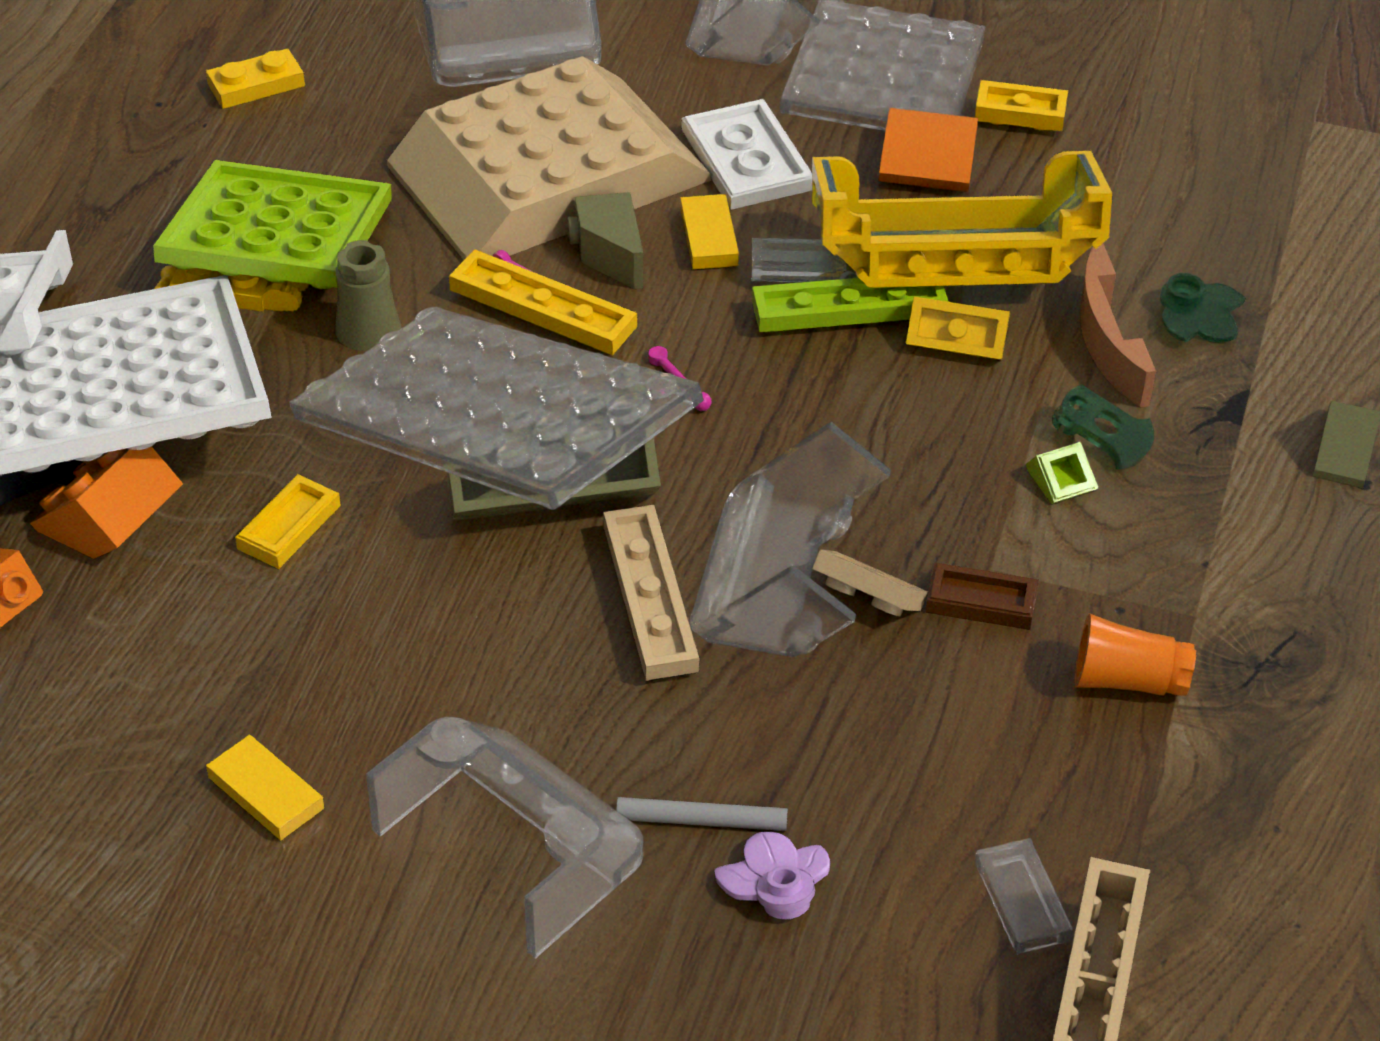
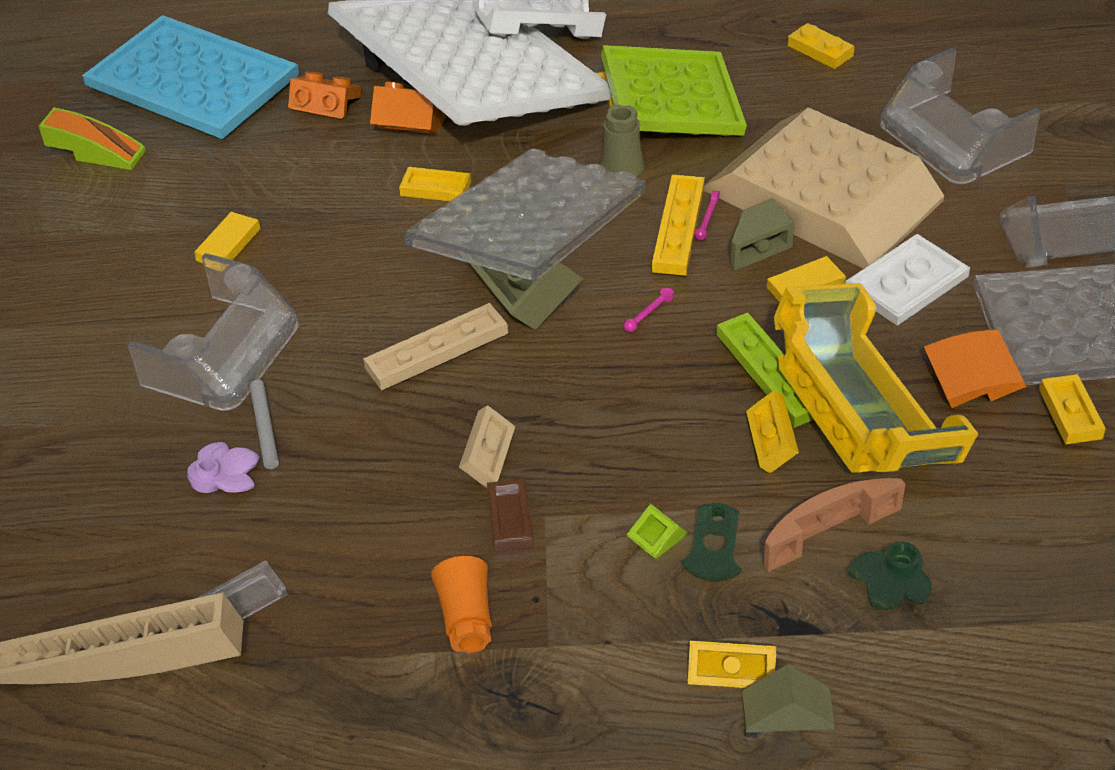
camera: 75 degrees right, 0 degrees up
clear windscreen [689,422,891,657] -> none
none -> yellow slope [688,641,776,688]

